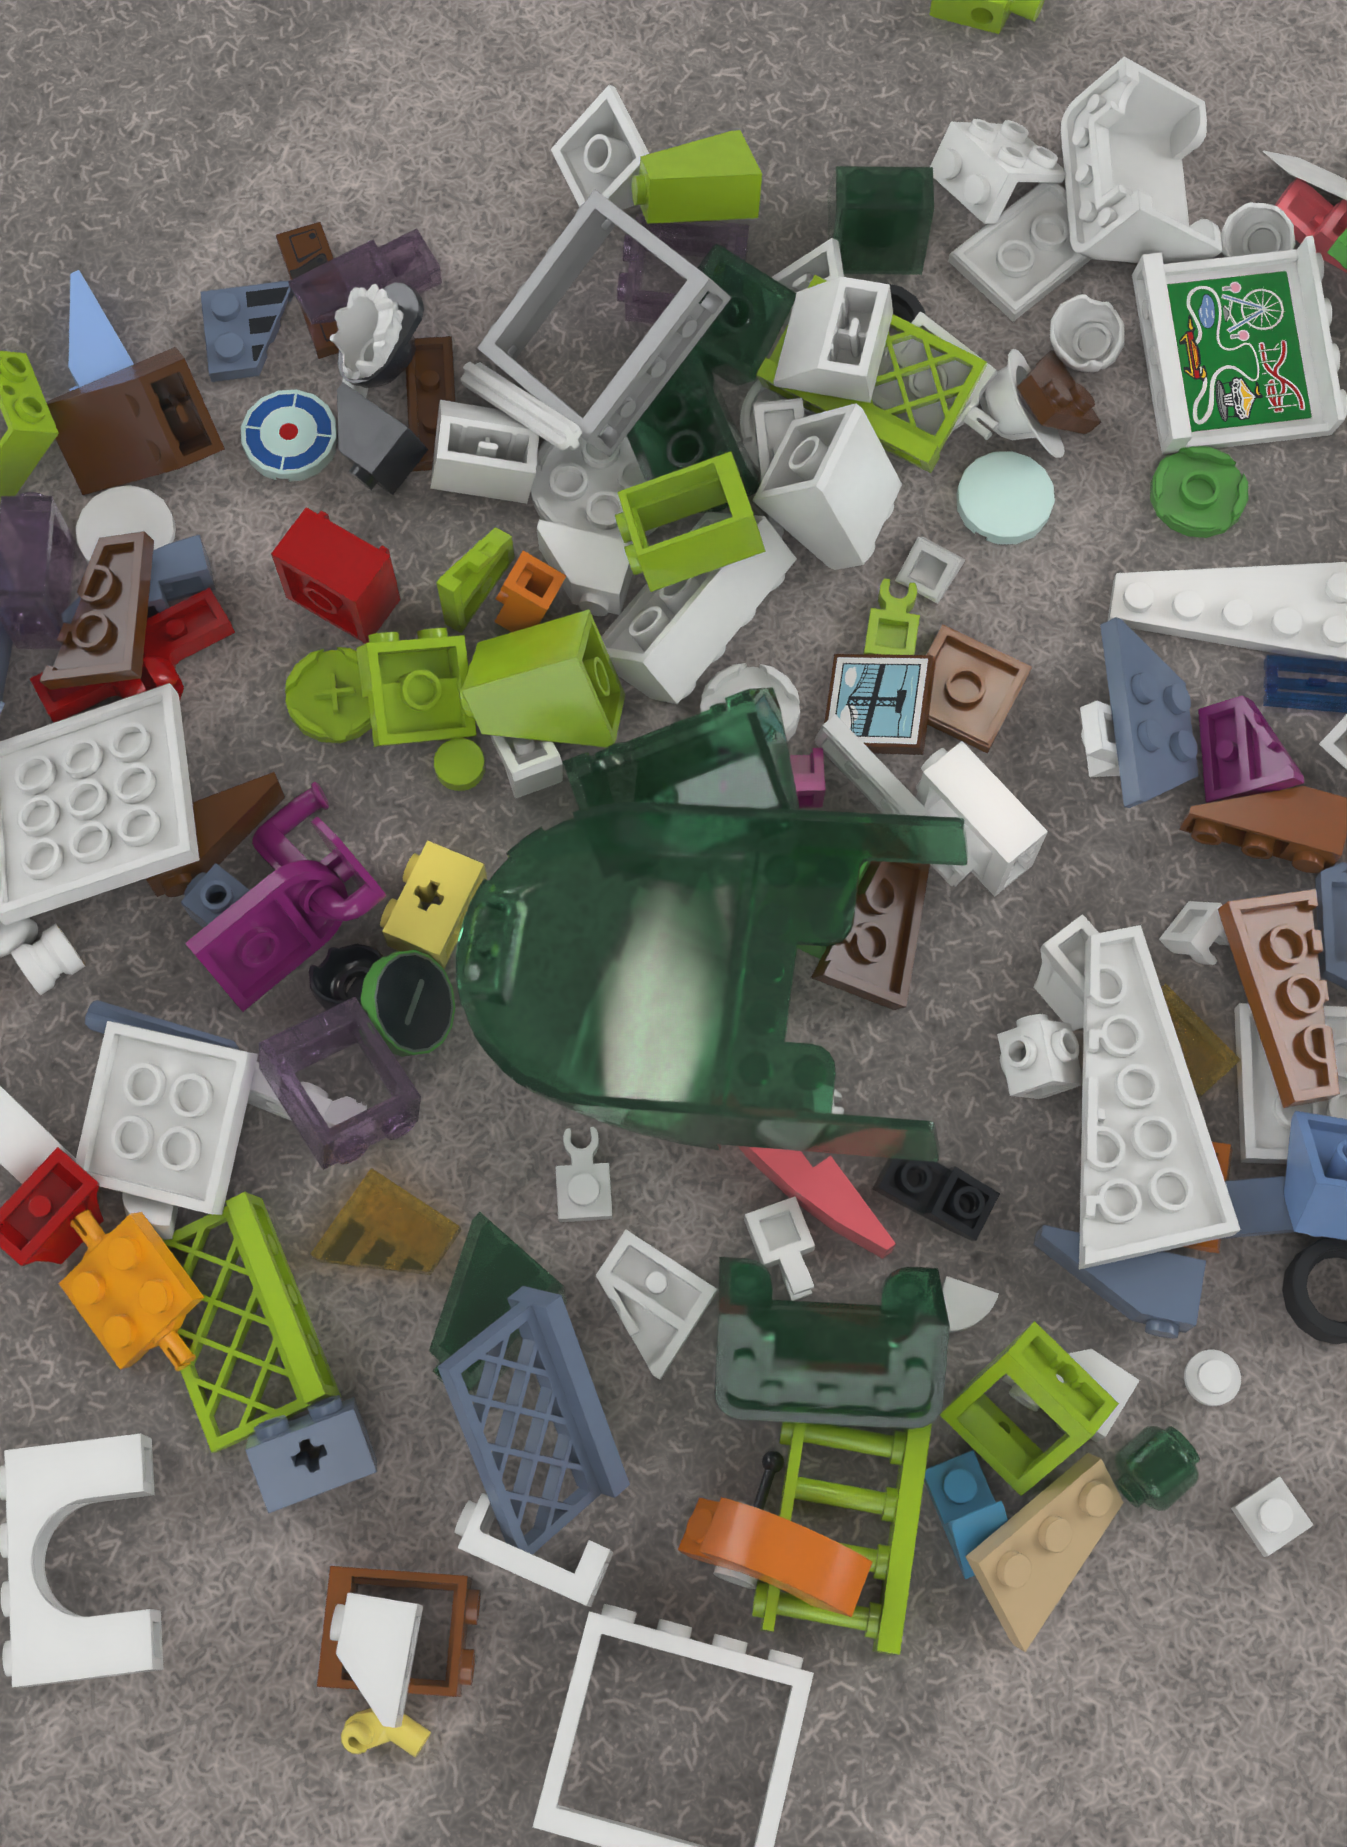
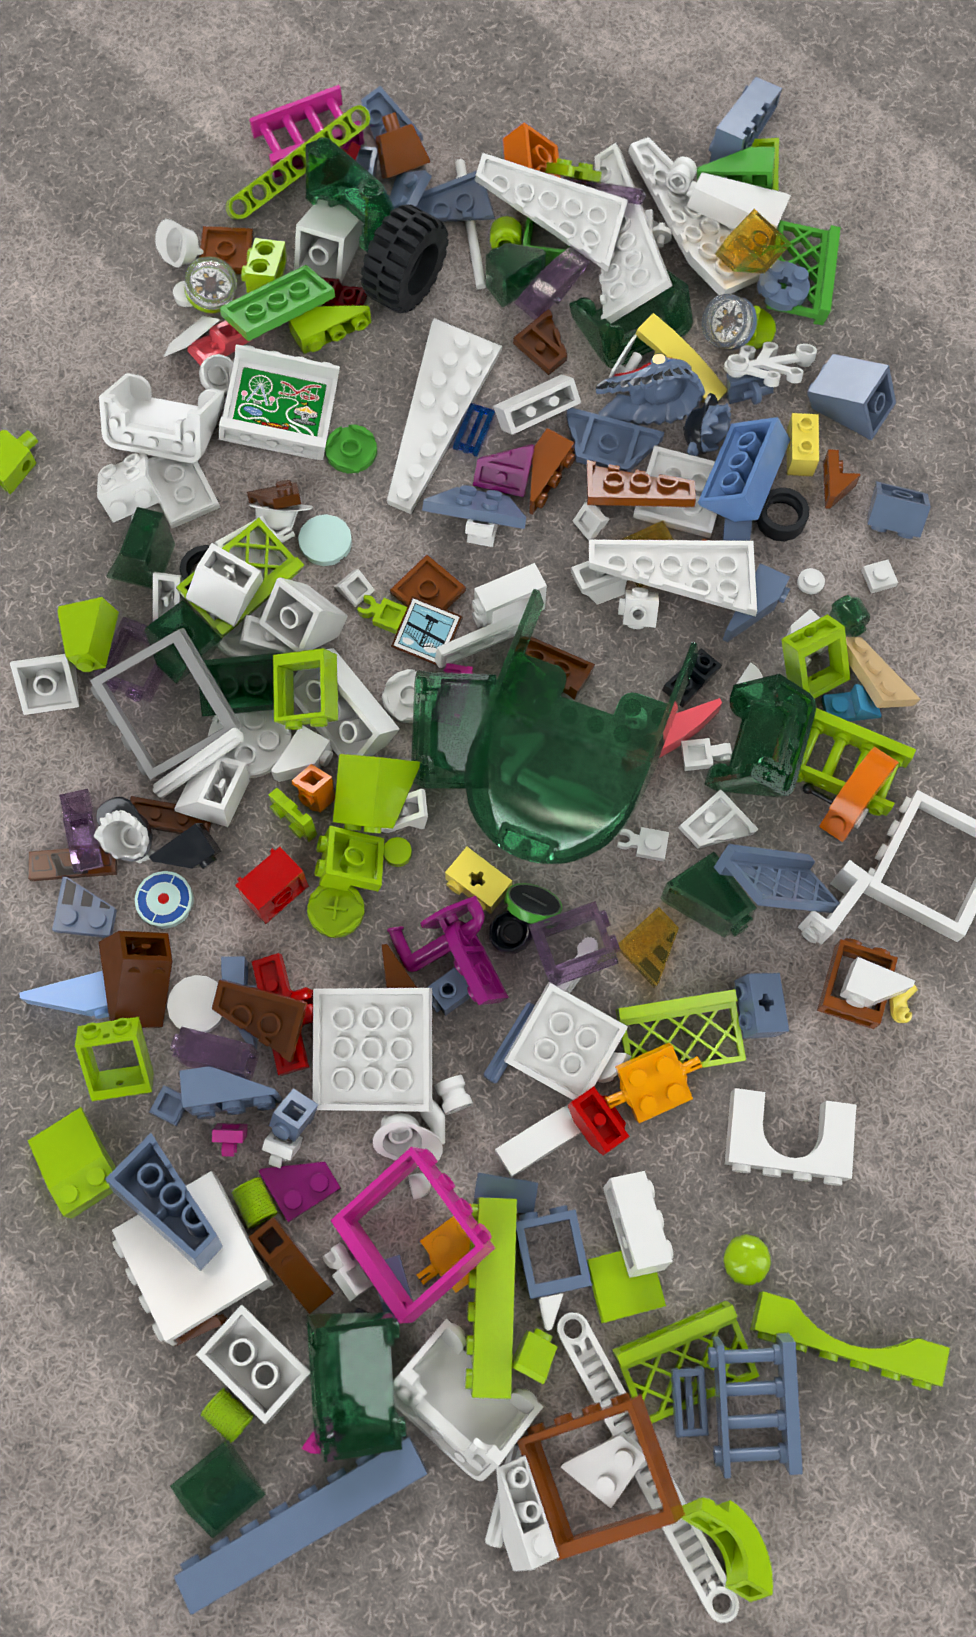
camera: 75 degrees left, 0 degrees up
white hair [1050,294,1125,372] -> none

